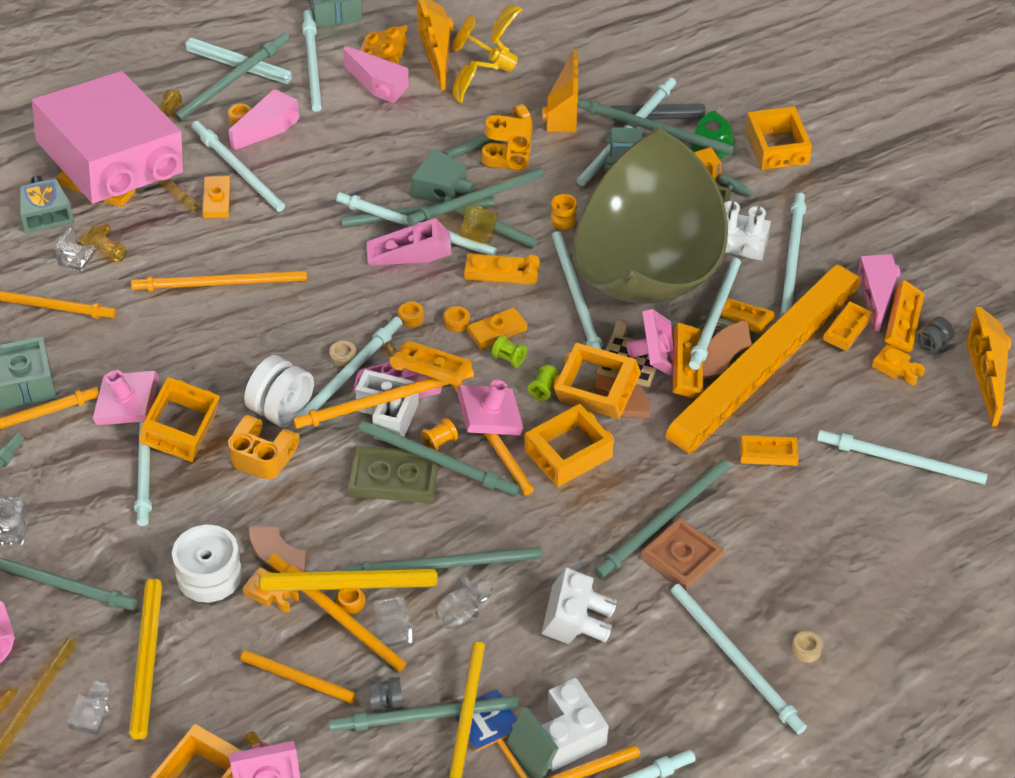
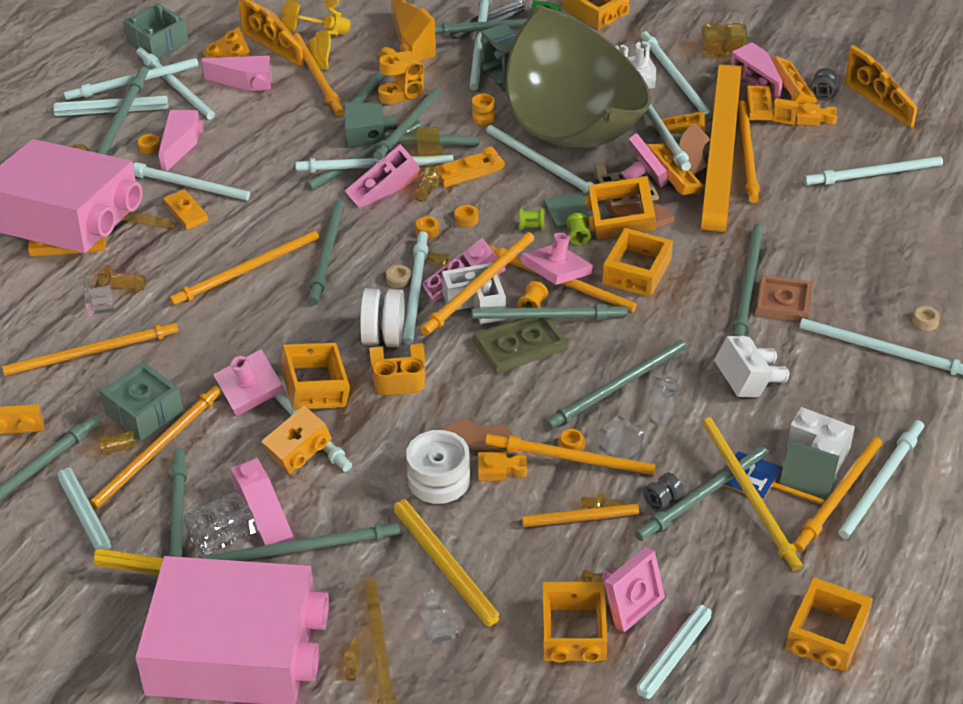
camera: 30 degrees left, 5 degrees down
sand green torso [20,176,74,233] -> none
yellow axle [259,569,438,591] -> none
light orange plate [390,341,472,386] -> none
light orange plate [467,307,527,350] -> none
light orange plate [740,435,799,466] -> none
none -> light aqua bar [64,58,199,101]
none -> bright pink slope [231,458,294,546]
none -> light orange brick [261,405,332,475]
none -> light orange bar [293,33,344,117]
none -> sand green bar [308,200,344,305]
none -> clear yellow cone [413,166,441,202]
none -> sand green piece [544,192,593,229]
none -> clear yellow helmet [581,493,626,508]
none -> clear yellow brick [701,23,748,57]
none -> light orange bar [738,101,760,203]
none -> light orange tile [772,98,799,125]

